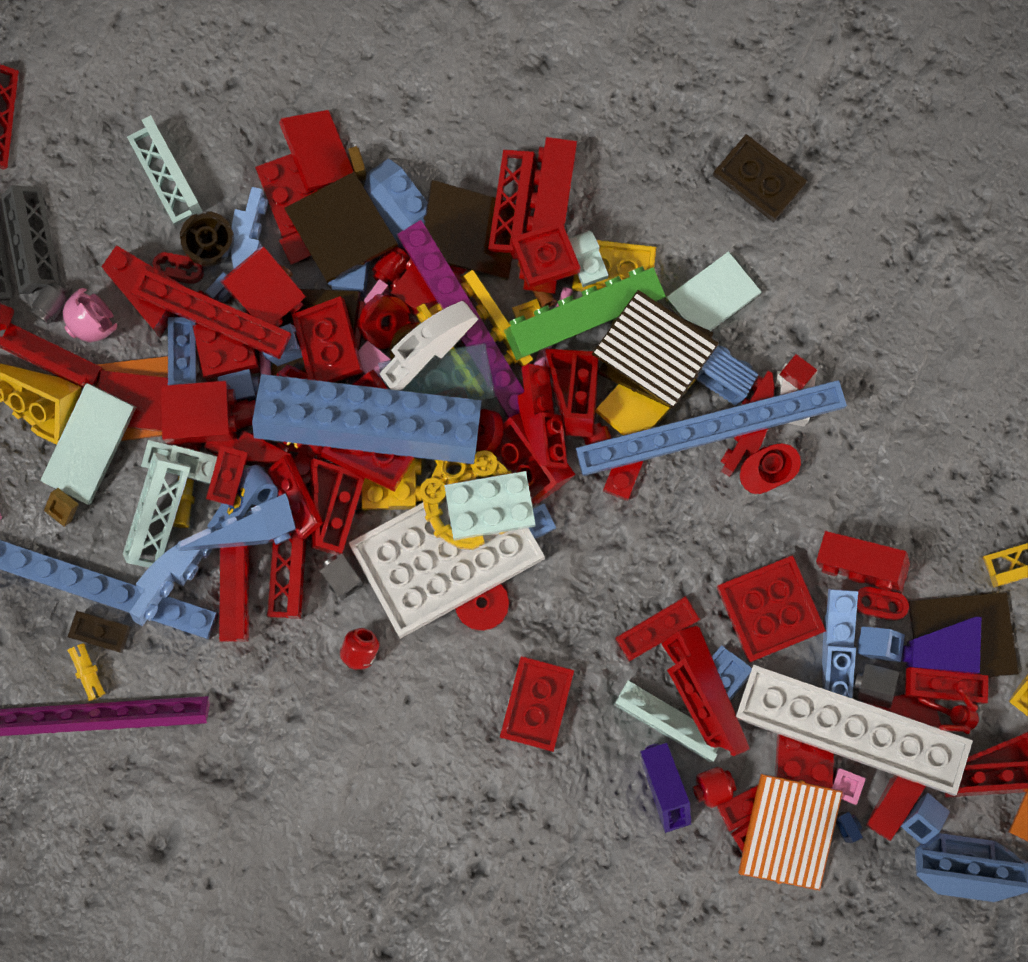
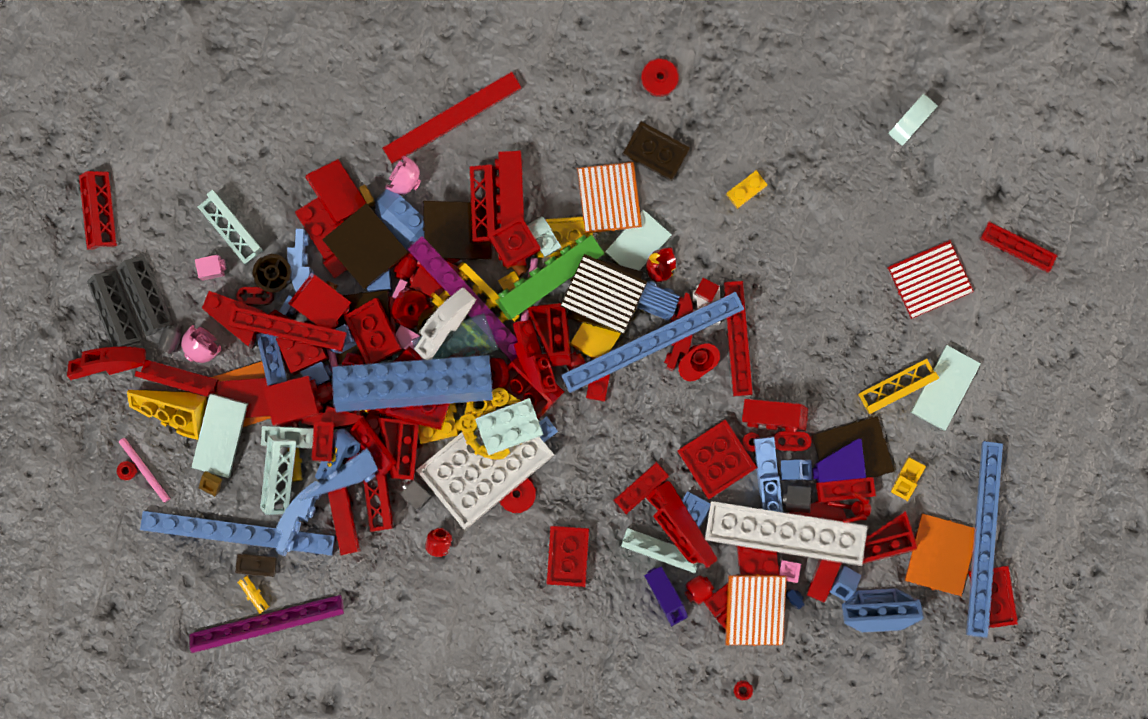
camera: 10 degrees left, 5 degrees up
none -> bright pink brick [195,255,227,281]
none -> red tile [382,72,522,165]
none -> bright pink cylinder [386,156,421,195]
none -> piece [577,162,642,233]
none -> red plate [641,59,679,97]
none -> red hair [646,247,676,282]
none -> red plate [723,281,753,397]
none -> yellow plate [726,171,768,209]
none -> red plate [733,680,753,701]
none -> red plate [742,432,760,452]

